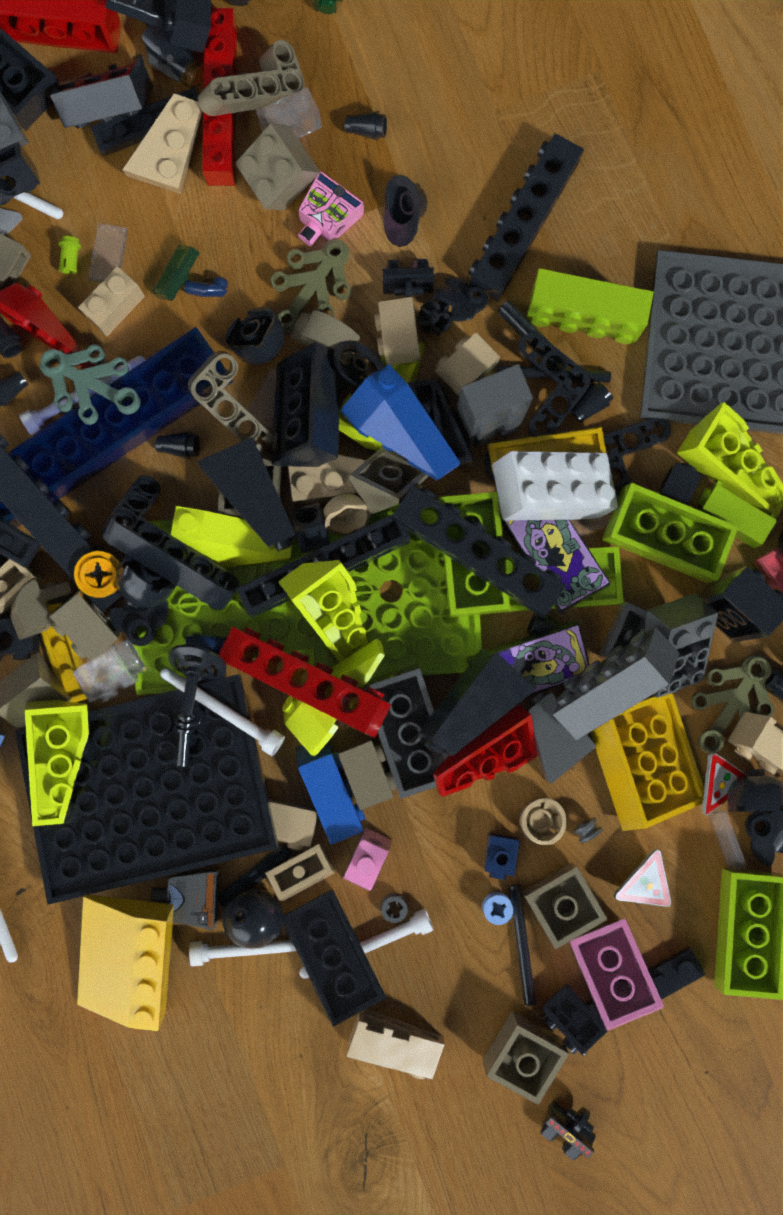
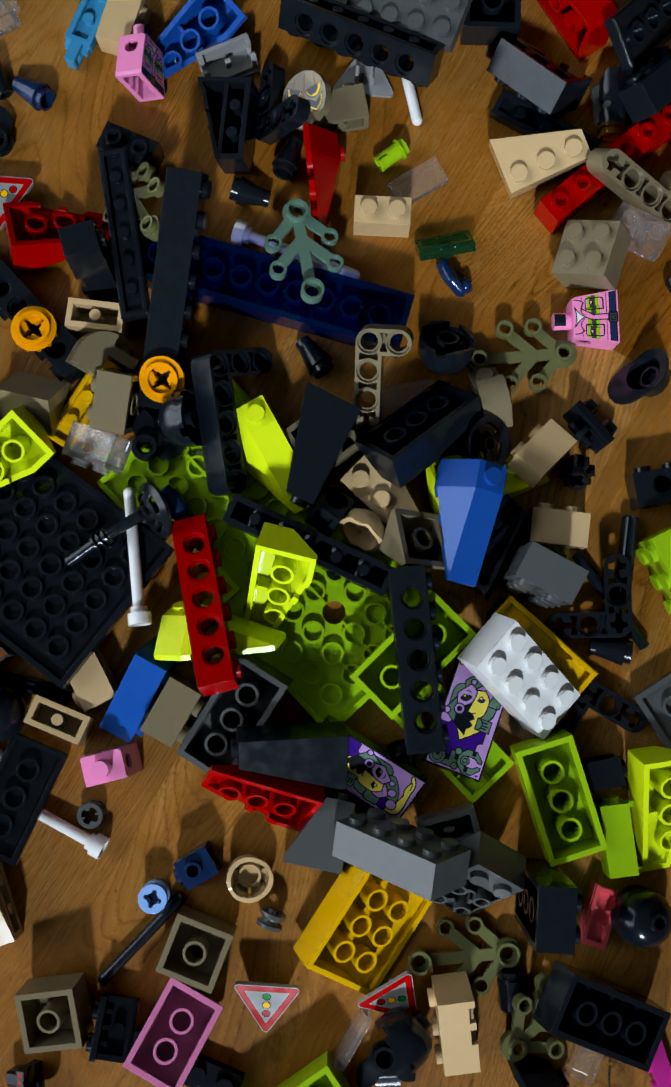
camera: 55 degrees right, 0 degrees up
black plate [433,277,488,322] -> none

